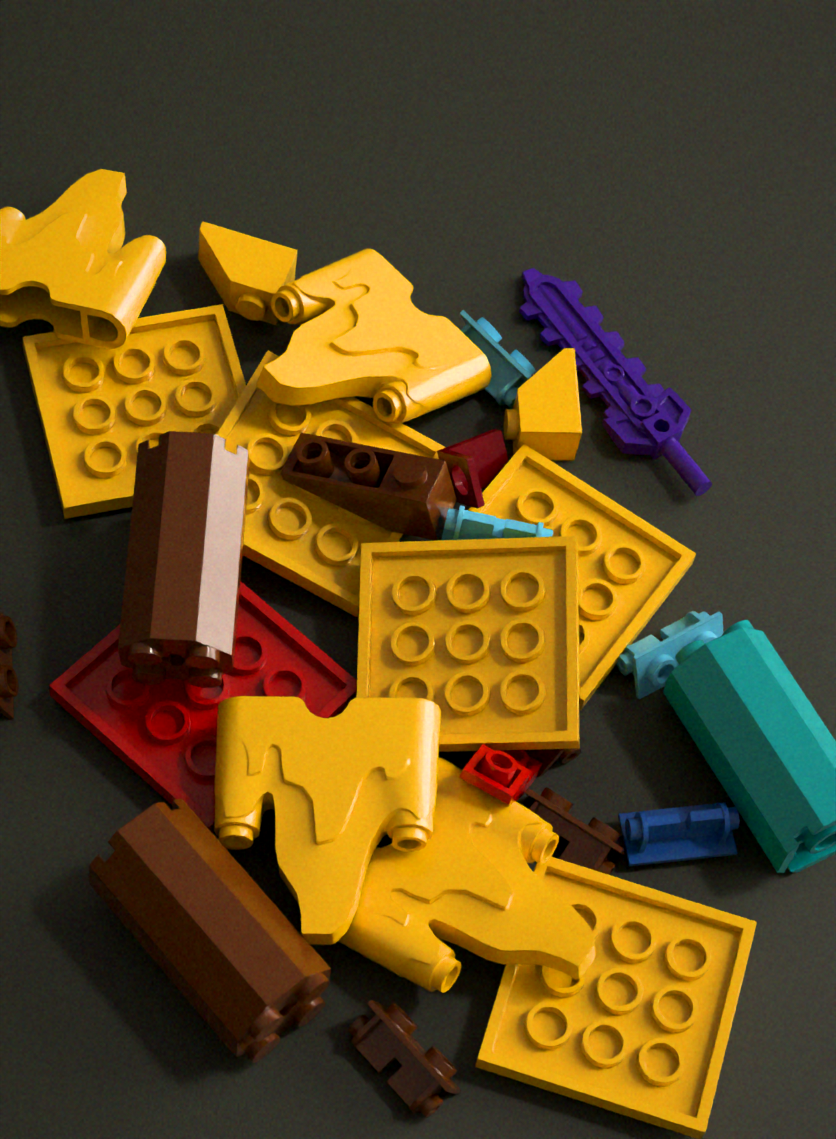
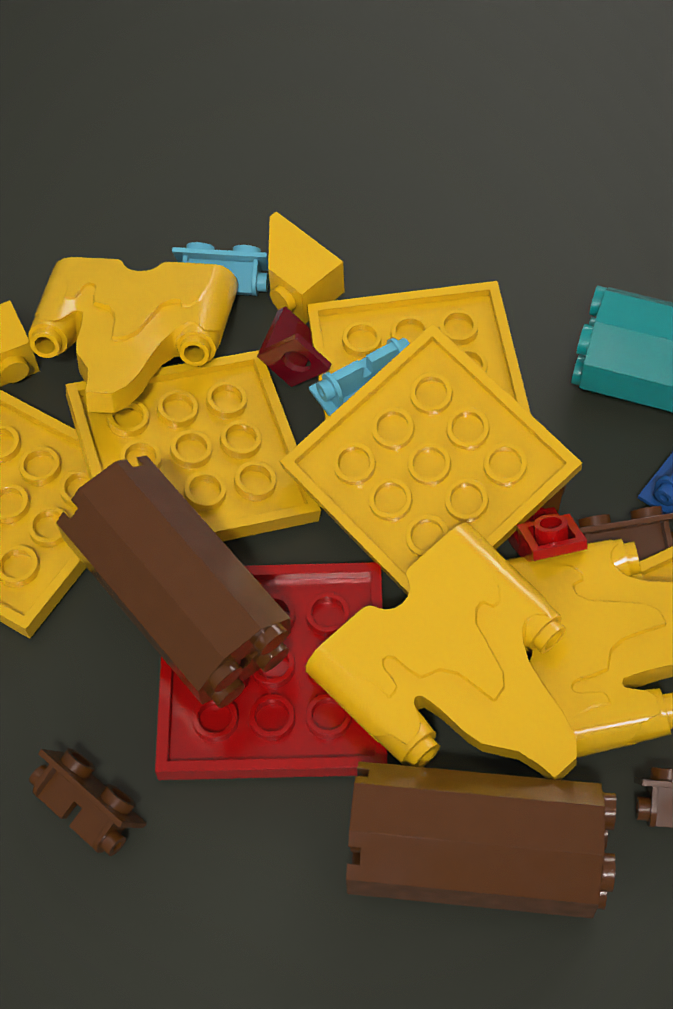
camera: 30 degrees left, 0 degrees up
reddish brown slope [281,433,457,541] -> none
dark purple bar [519,268,712,496] -> none
medium azure hinge [616,611,724,699] -> none

